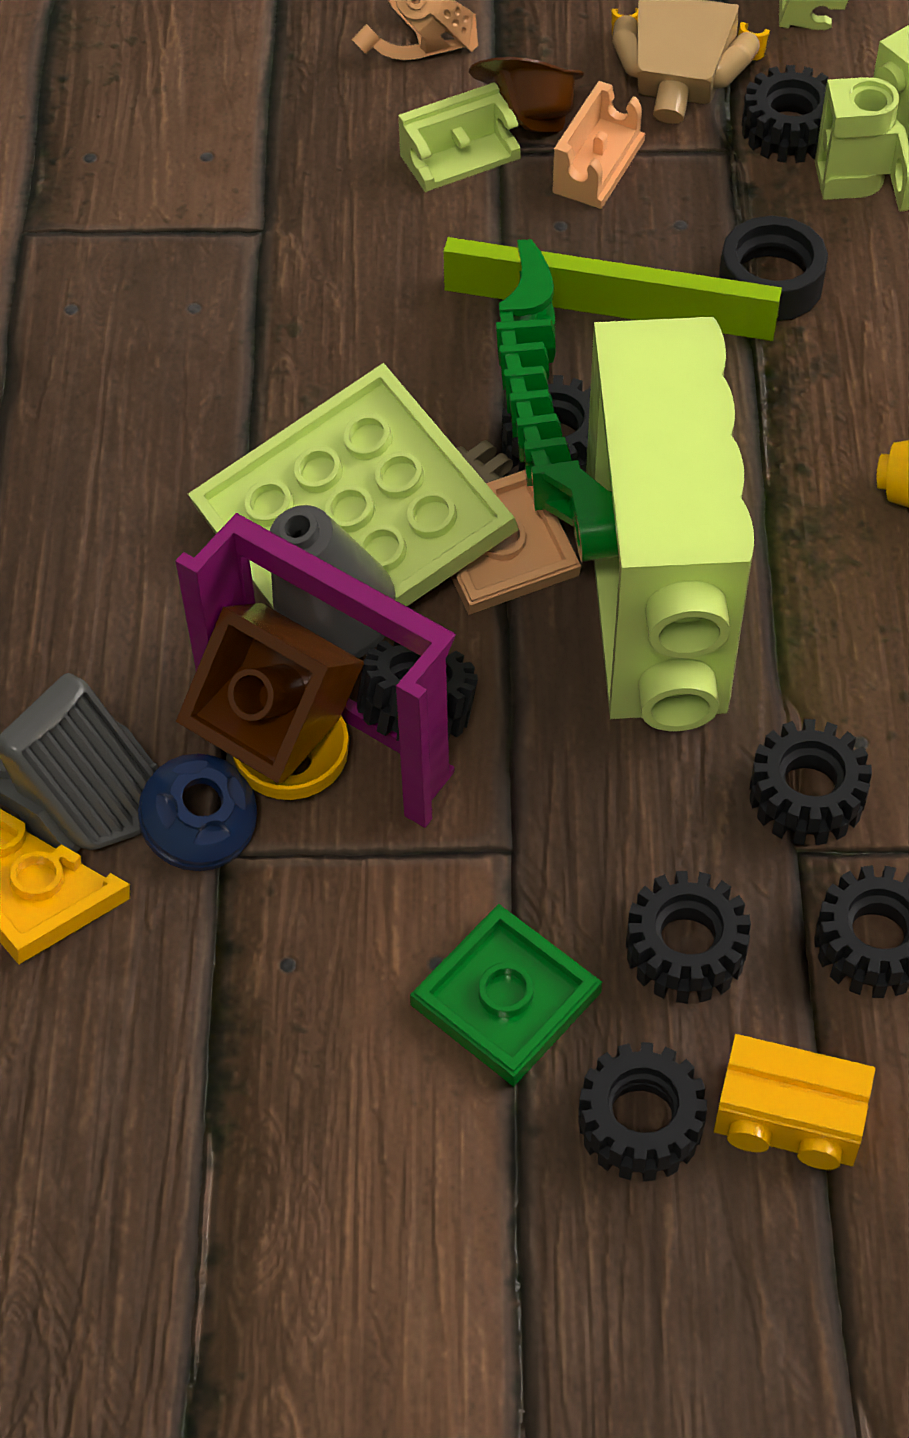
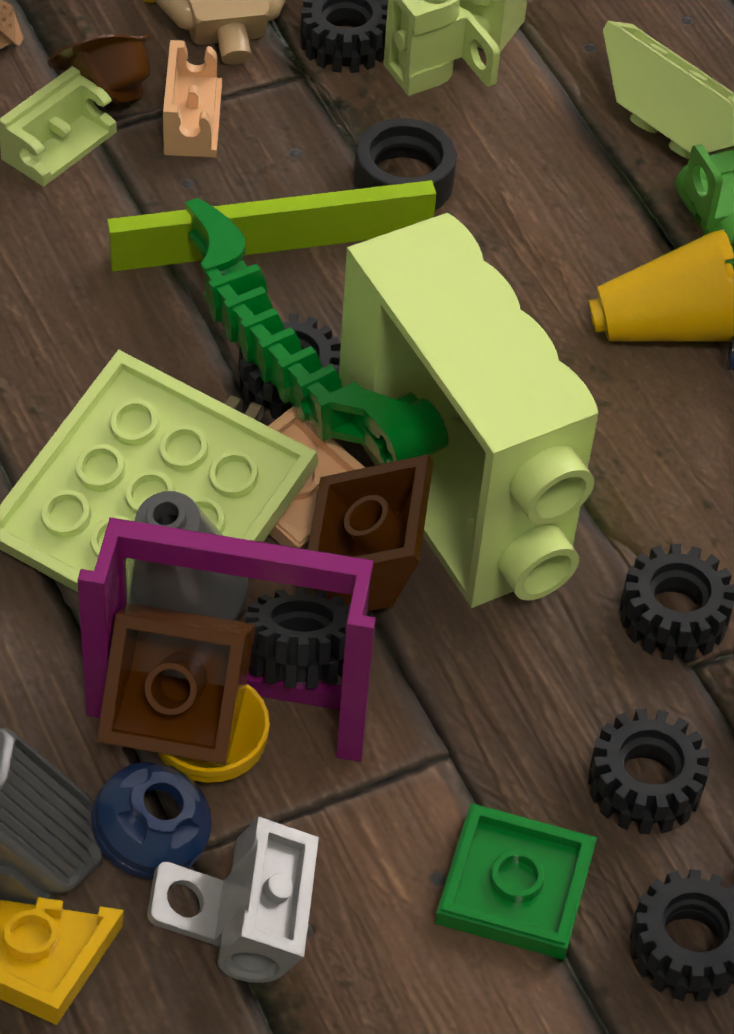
camera: 30 degrees left, 5 degrees down
none -> light grey piece [147,816,319,983]
none -> reddish brown slope [308,455,434,611]

